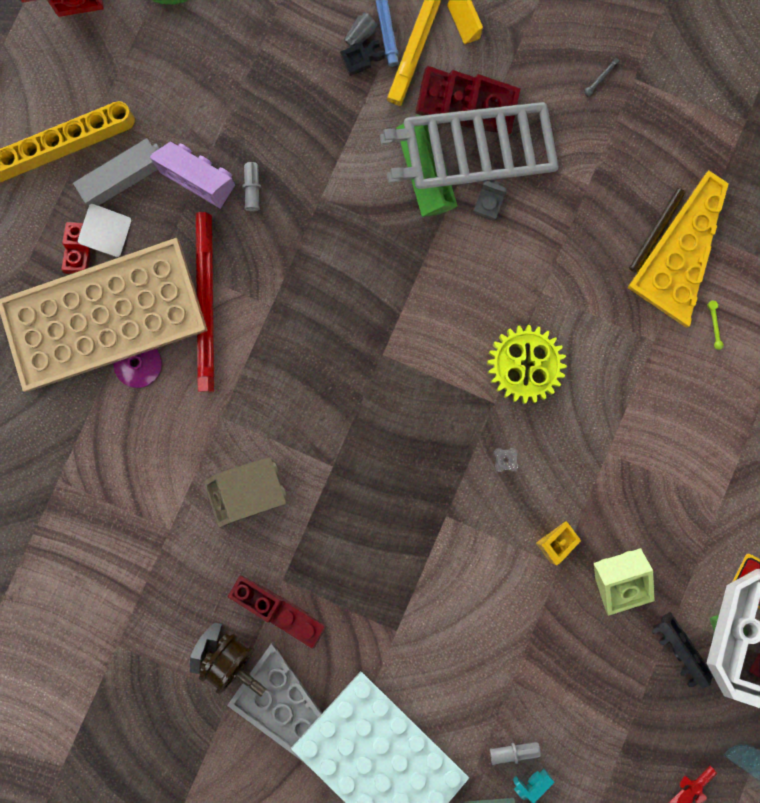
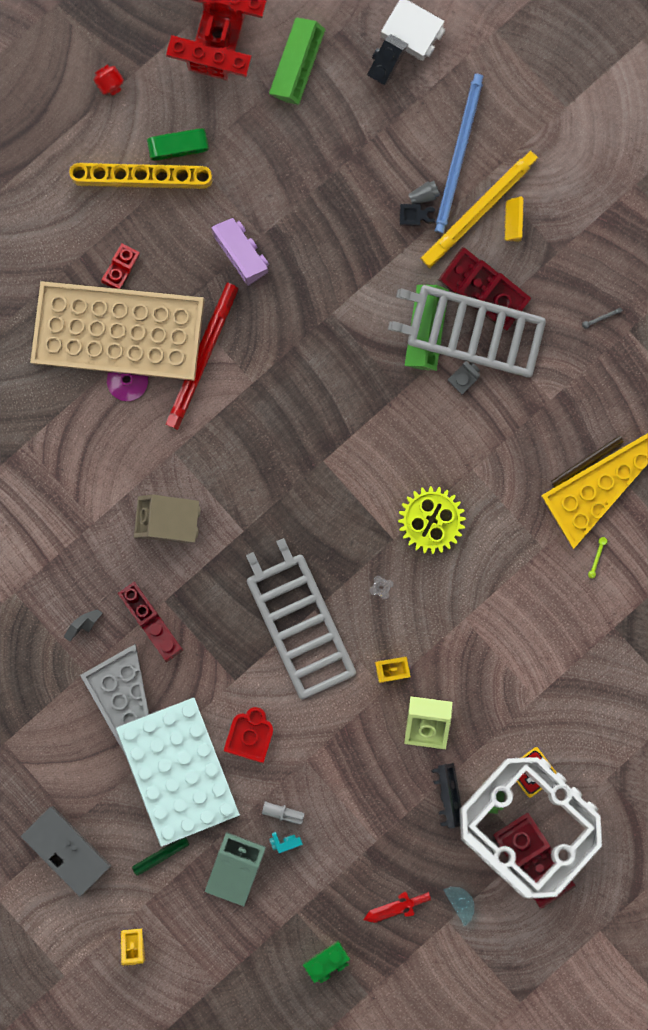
camera: 25 degrees right, 0 degrees up
light grey brick [73,138,159,206] -> none
white sticker [78,204,131,257] -> none
dark brown wheel [199,633,266,697] -> none
light grey axle [242,162,261,211] -> none
none -> green beam [147,128,209,161]
none -> red plate [223,707,273,764]
none -> light grey bar [246,538,356,699]

